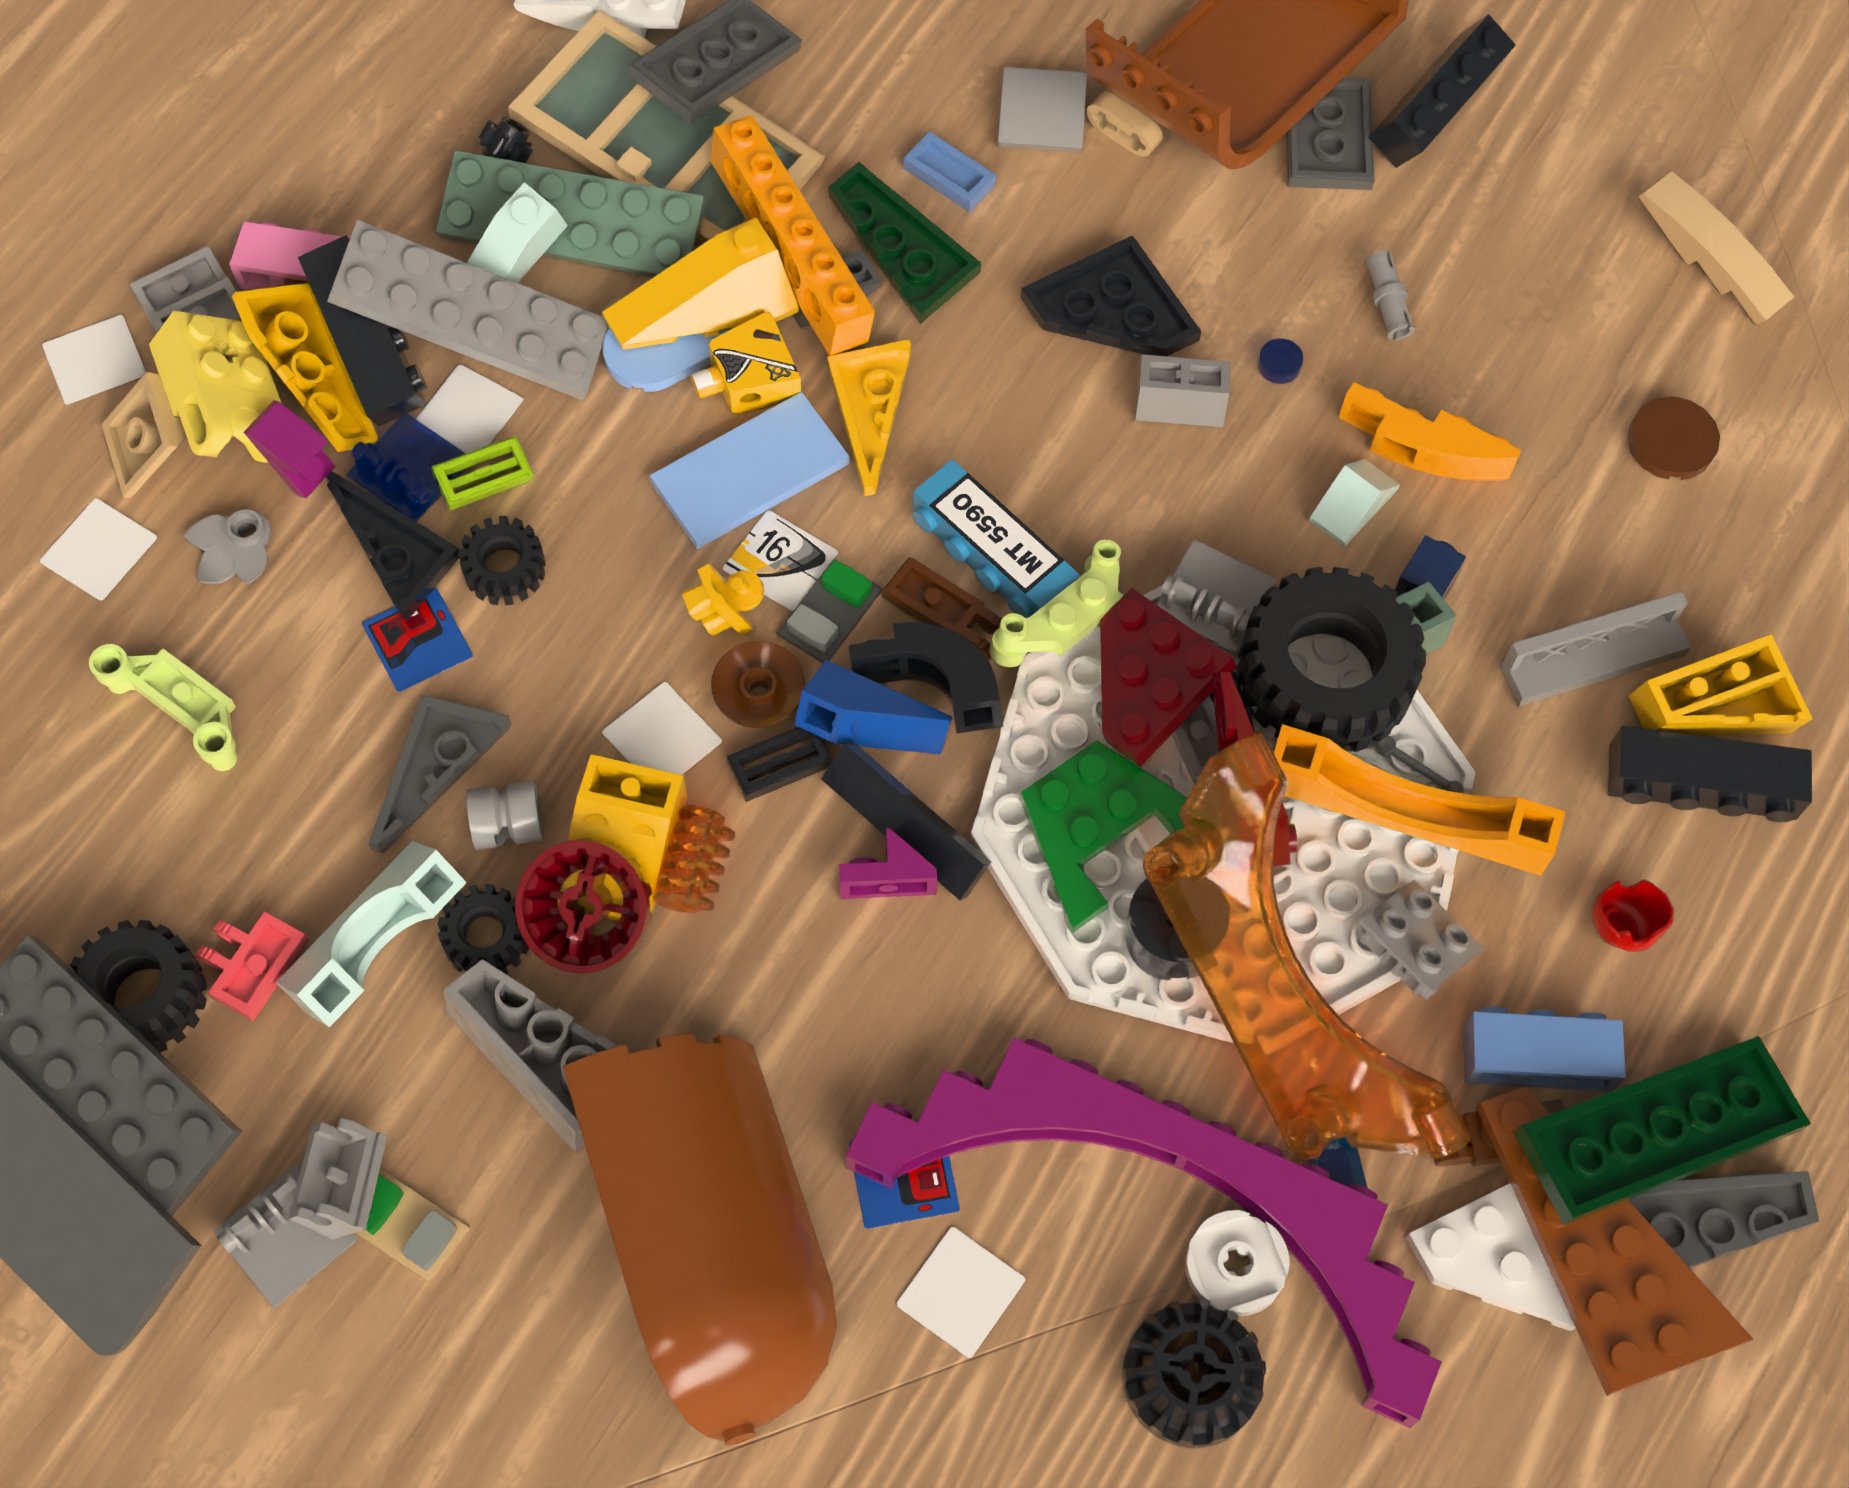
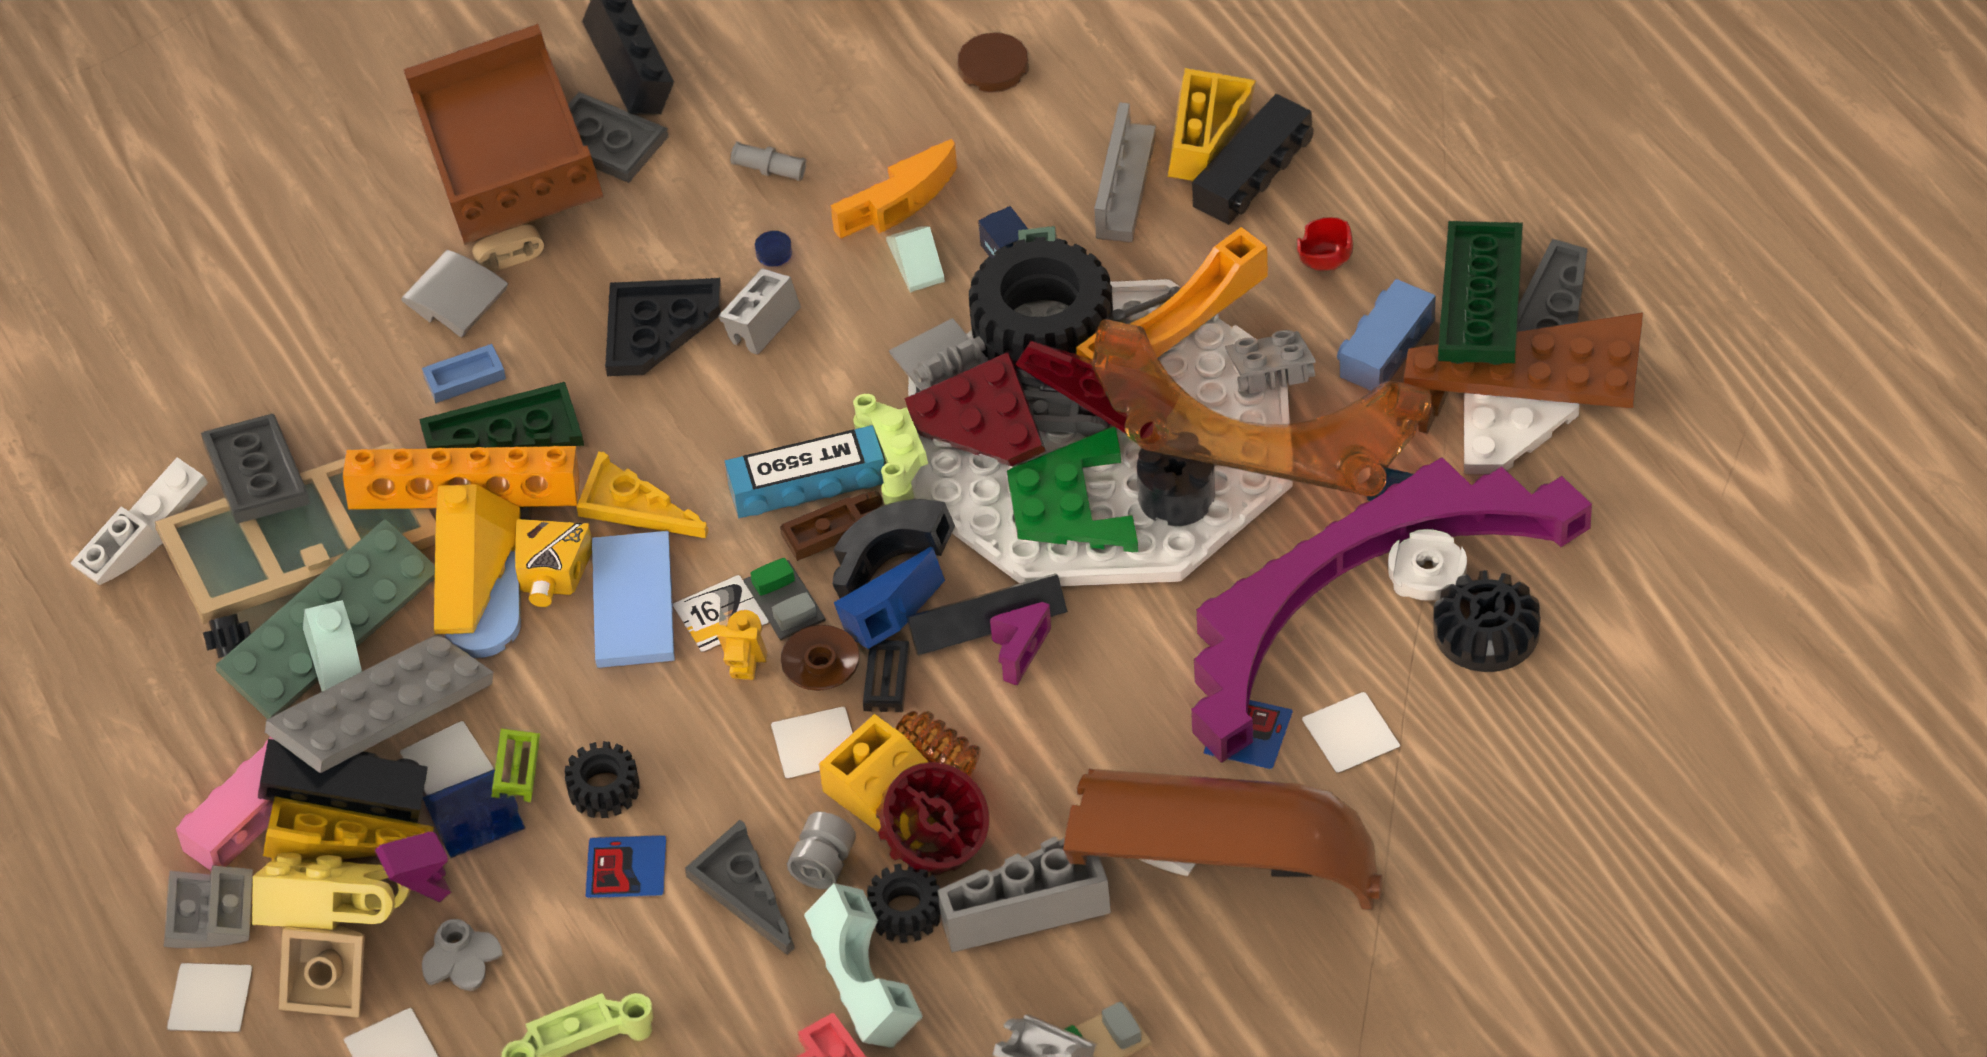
camera: 55 degrees left, 15 degrees down
black wing [326,471,459,621] -> none

